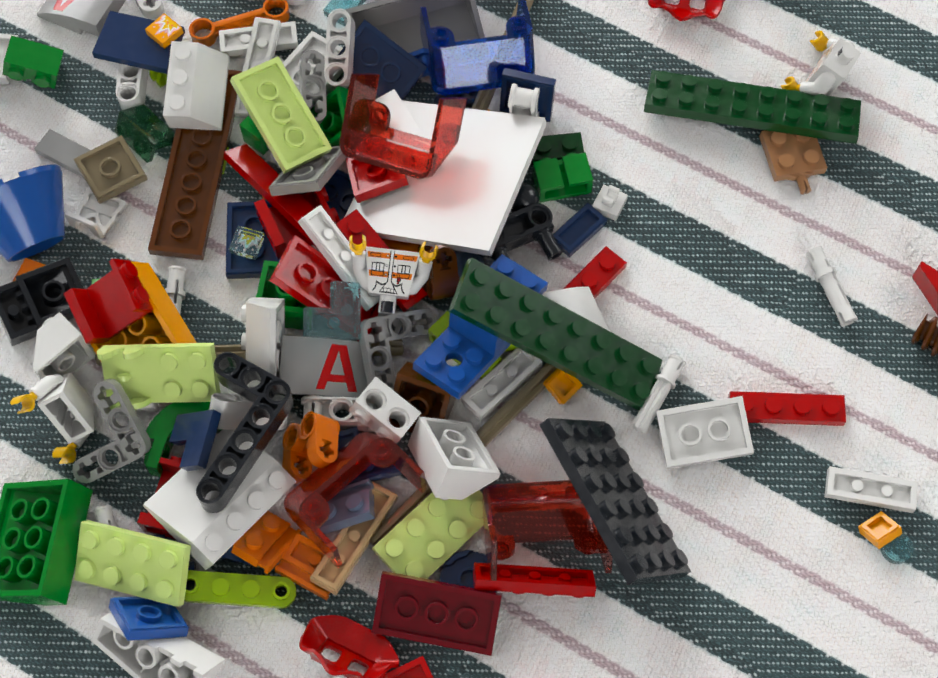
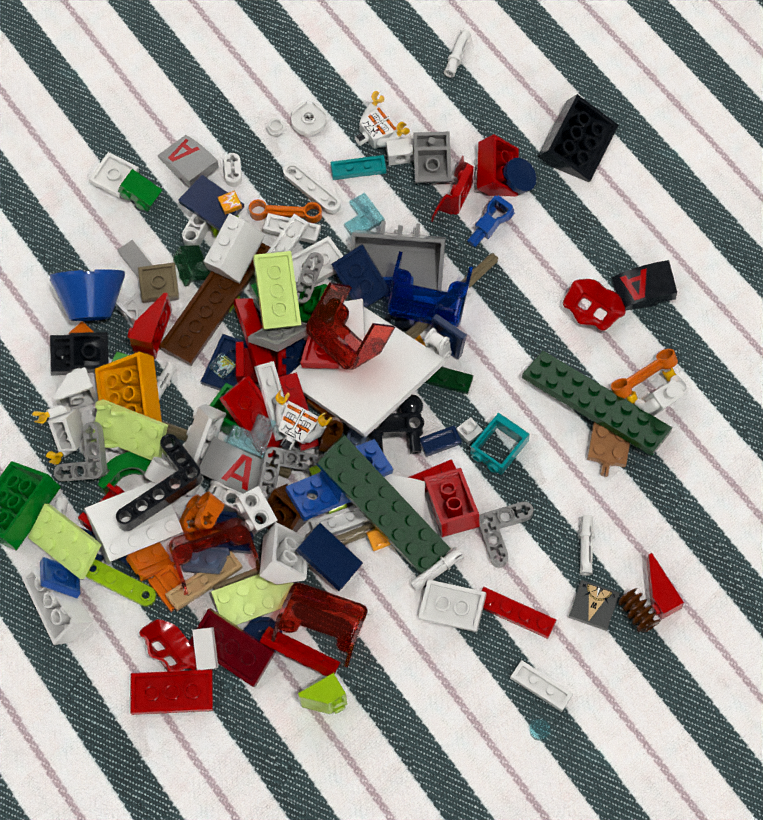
camera: 25 degrees right, 0 degrees up
red panel [64,259,154,344] -> none
dark blue tile [169,409,221,471] -> none
white beam [324,8,355,89] -> none
green piece [532,152,593,203] -> none
black plate [540,418,691,585] -> none
light orange tile [858,511,902,549] -> none
none -> red slope [128,292,172,359]
none -> white tile [192,627,218,670]
none -> dark blue tile [295,523,363,591]
none -> lime slope [298,673,347,714]
none -> red slope [424,468,480,537]
none -> teal window [470,412,530,475]
none -> light grey beam [479,502,533,568]
none -> dark grey tile [569,580,620,631]
none -> orange piece [611,349,678,398]

